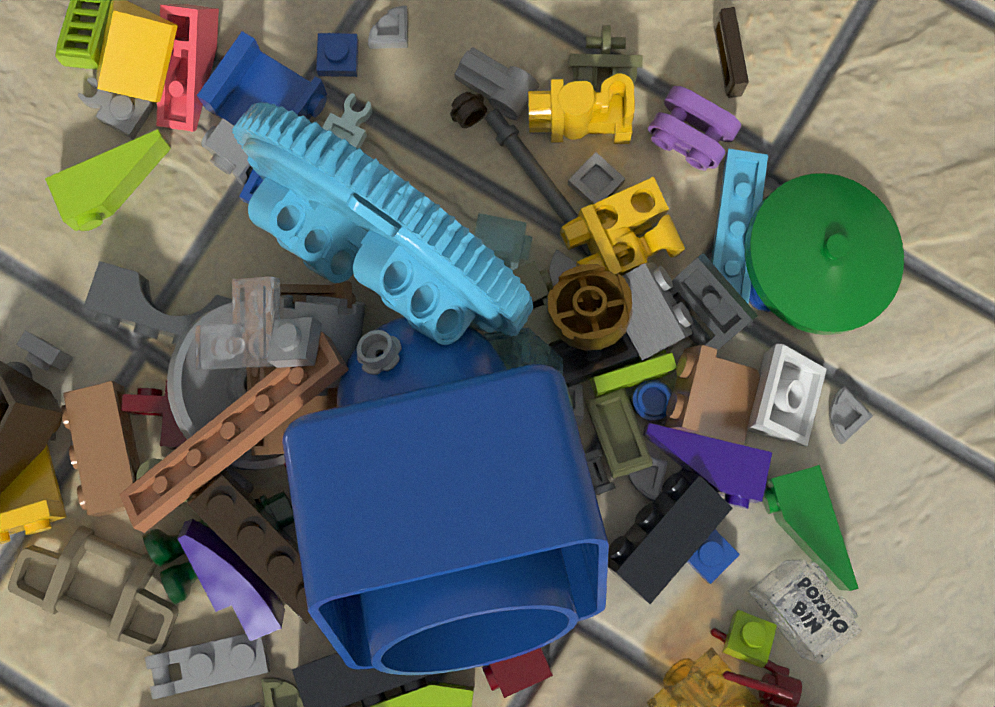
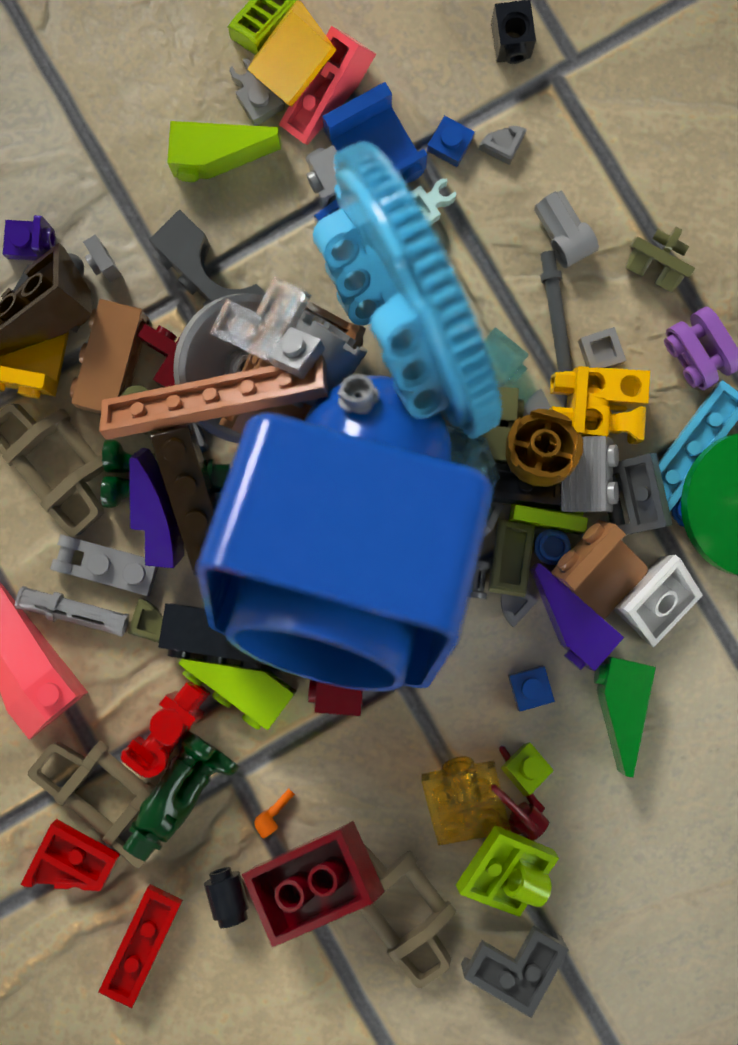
camera: 30 degrees right, 5 degrees up
dark brown plate [450,92,487,128] -> none
yellow hips [528,73,635,144] -> none
black brick [608,468,733,604] -> none
clear brick [748,560,862,664] -> none
light grey tile [829,386,873,444] -> none

